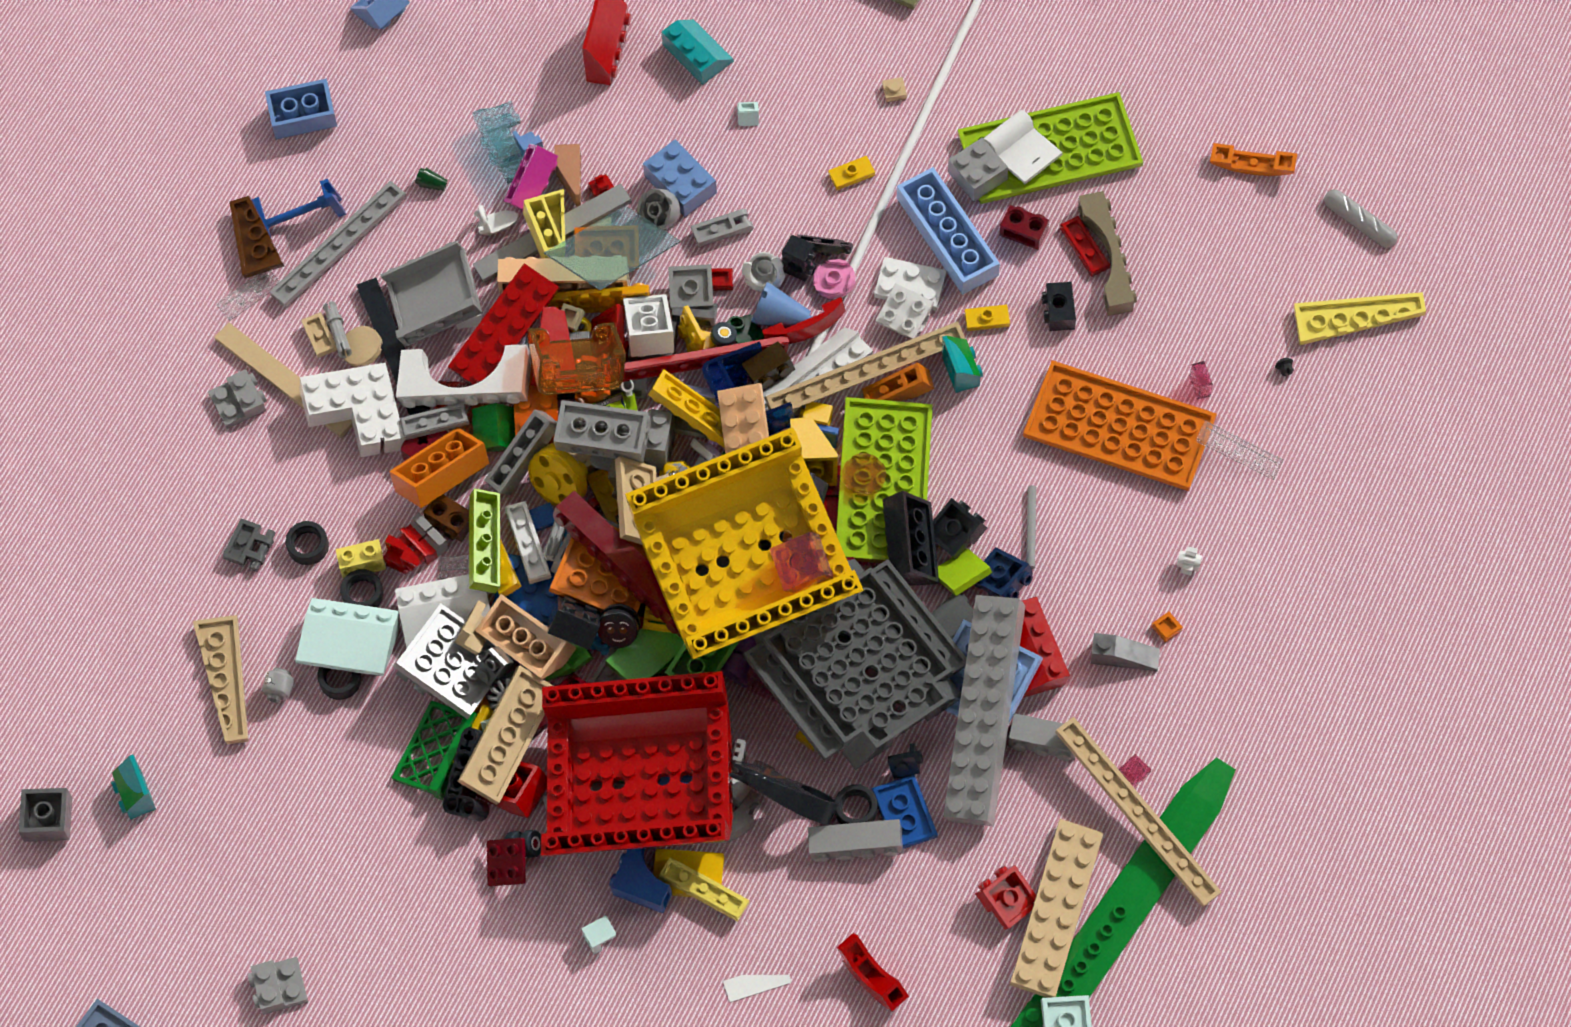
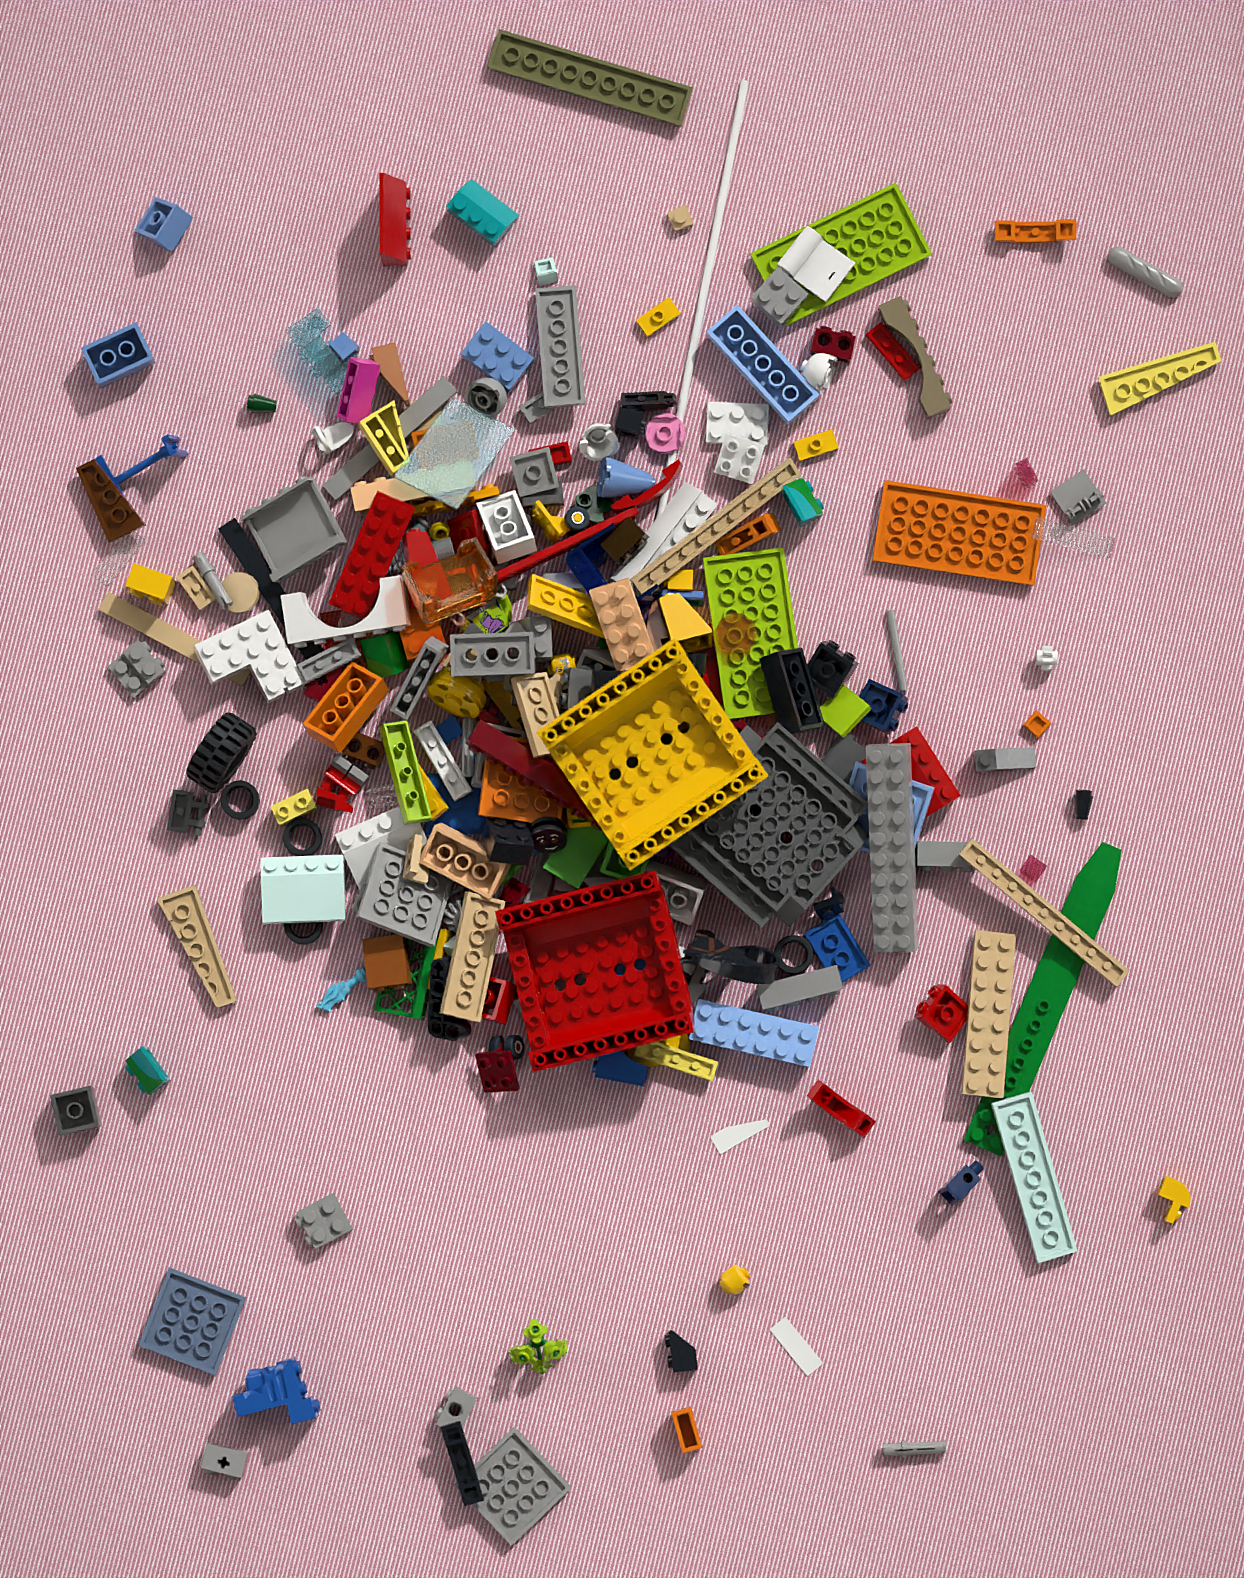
camera: 15 degrees left, 20 degrees up
light grey head [262,668,294,703] -> none
light grey plate [269,181,406,308] -> none
dark grey slope [474,646,514,687] -> none
tan plate [561,303,585,331] -> none
light aqua panel [581,915,616,955] -> none
red tile [588,174,614,197] -> none
white tile [690,438,723,461] -> none
light grey tile [732,739,746,773] -> none
clear pink brick [770,532,833,593] -> none
black brick [1042,281,1076,331] -> none
black piece [1275,357,1294,376] -> none
none -> yellow brick [125,563,176,606]
none -> black tyre [186,712,257,793]
none -> medium azure piece [317,967,367,1012]
none -> dark orange brick [362,934,412,993]
none -> light grey plate [535,285,586,409]
none -> white slope [645,859,708,925]
none -> light blue brick [689,999,819,1067]
none -> white cylinder [800,353,838,395]
none -> light grey hinge [1050,469,1106,526]
none -> black cone [1073,789,1094,820]

